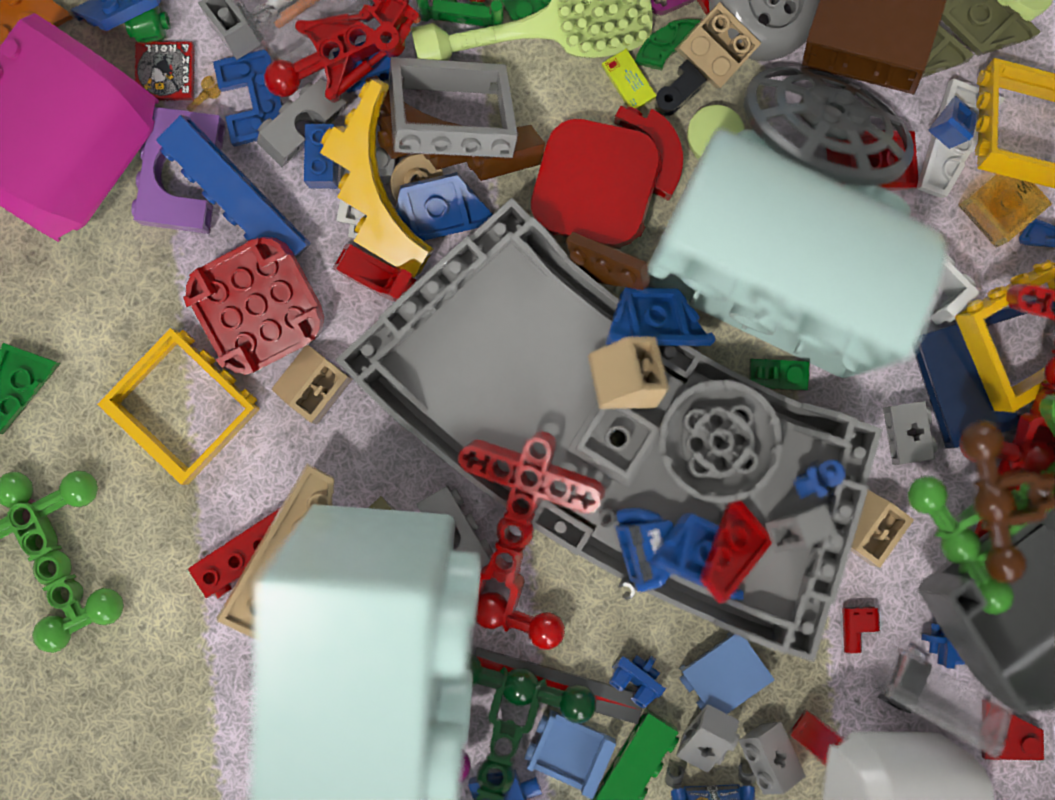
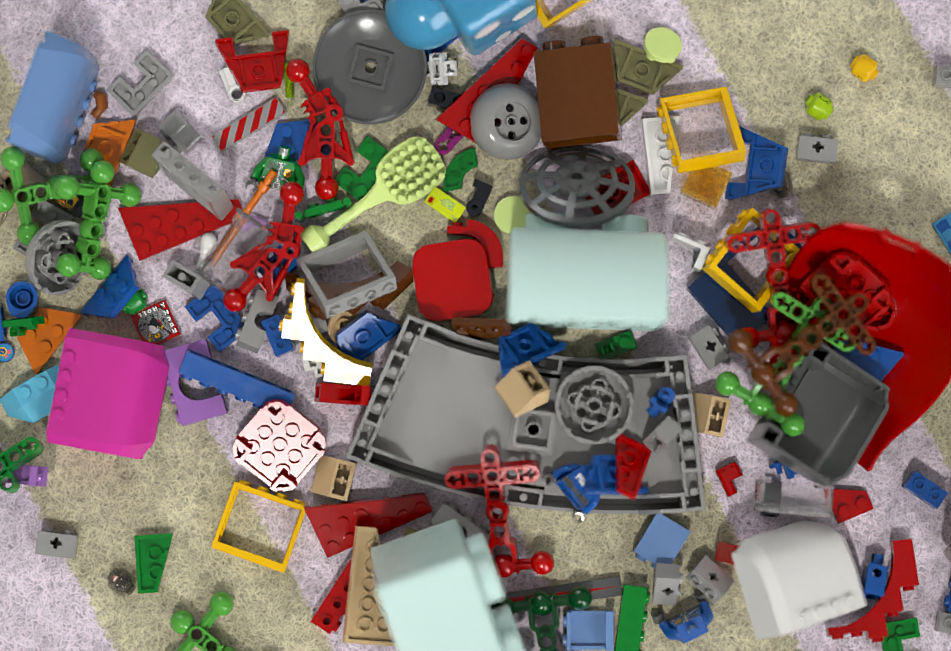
camera: 25 degrees left, 0 degrees up
clear yellow hand [186,76,221,112] -> none
blue hips [609,655,666,709] -> none
tan slope [675,2,761,88] -> none
blue slope [928,96,977,149] -> none
none -> red wing [304,492,433,558]

